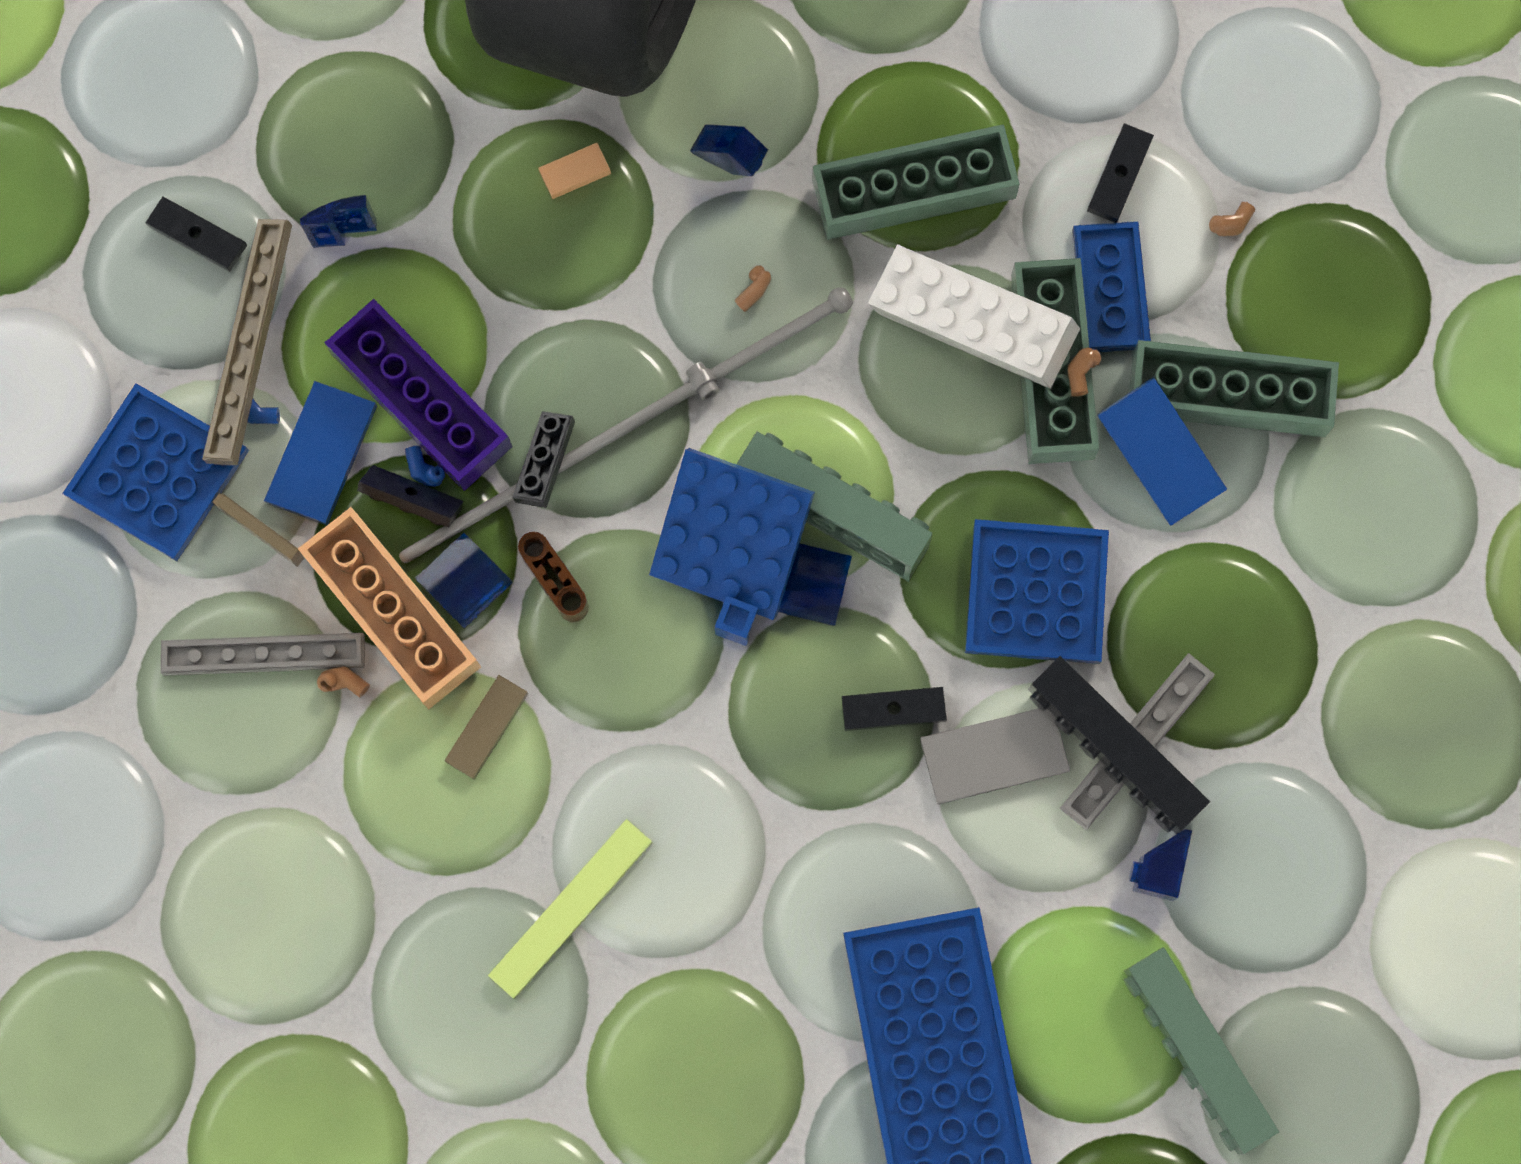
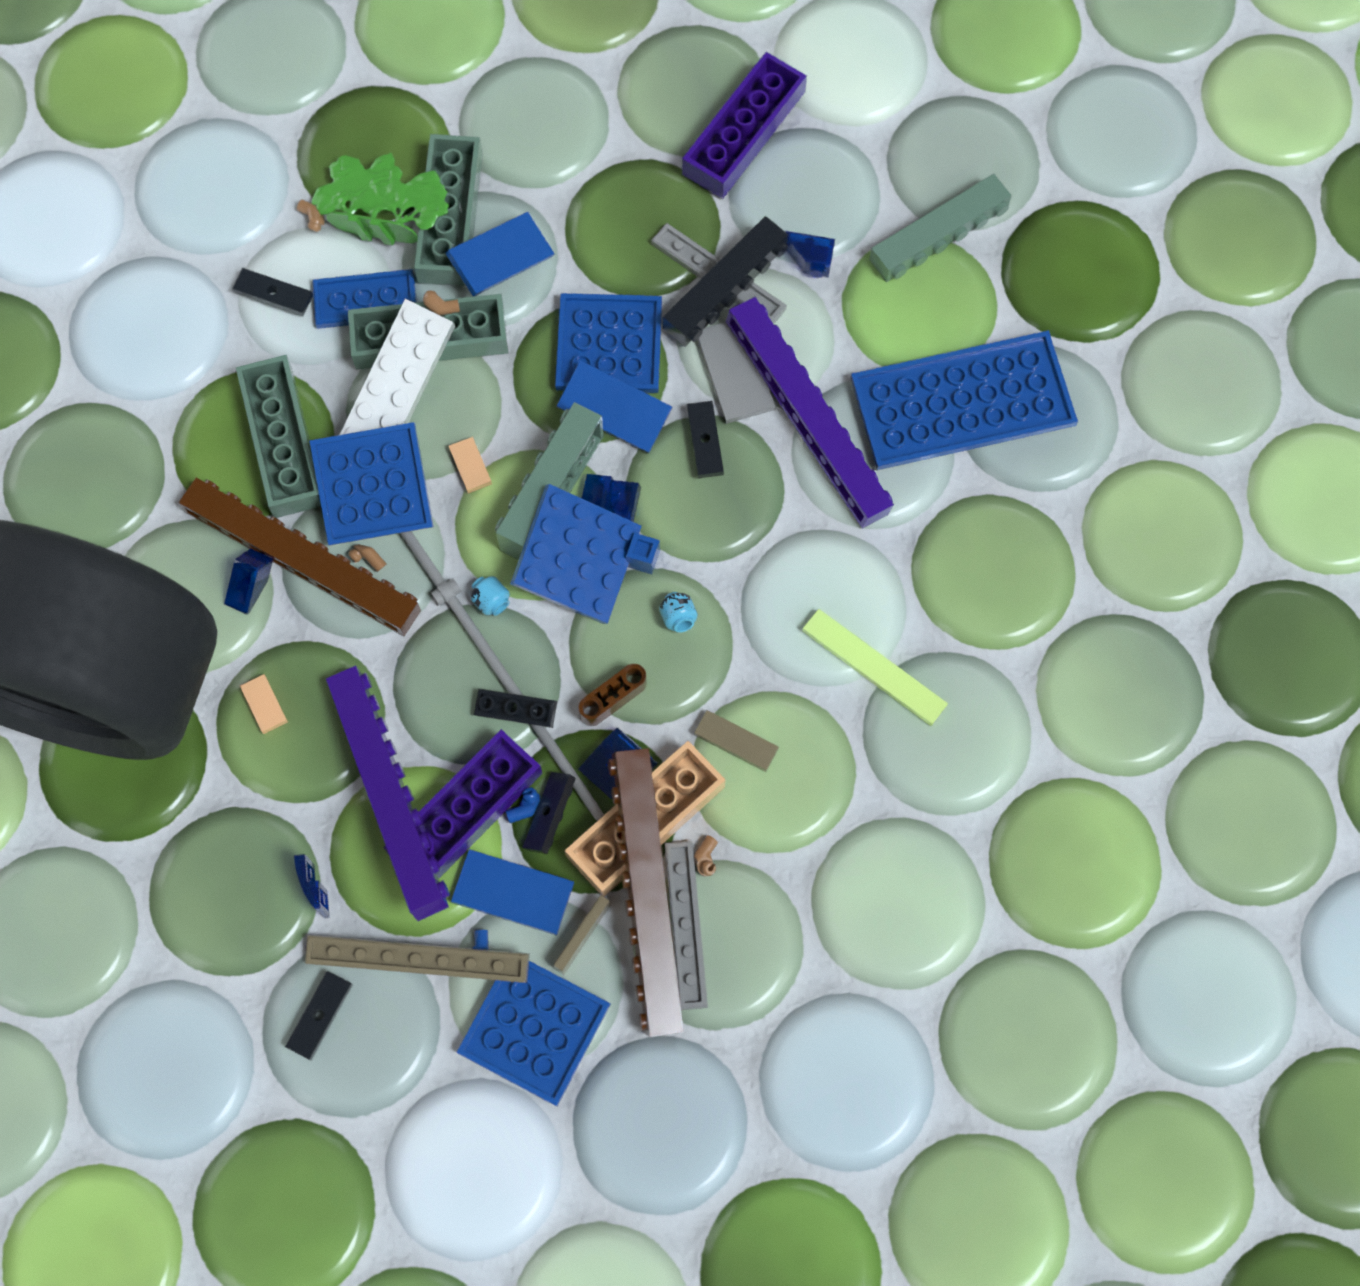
camera: 95 degrees left, 5 degrees down
none -> reddish brown brick [178,477,421,637]
none -> blue plate [310,422,434,545]
none -> bright green plant [311,153,449,245]
none -> dark purple brick [326,665,450,921]
none -> light nougat tile [449,437,492,494]
none -> medium azure head [470,576,510,616]
none -> blue tile [557,360,673,454]
none -> brick [608,748,684,1037]
none -> medium azure head [659,592,698,633]
none -> dark purple brick [682,52,807,199]
none -> dark purple brick [726,297,894,529]

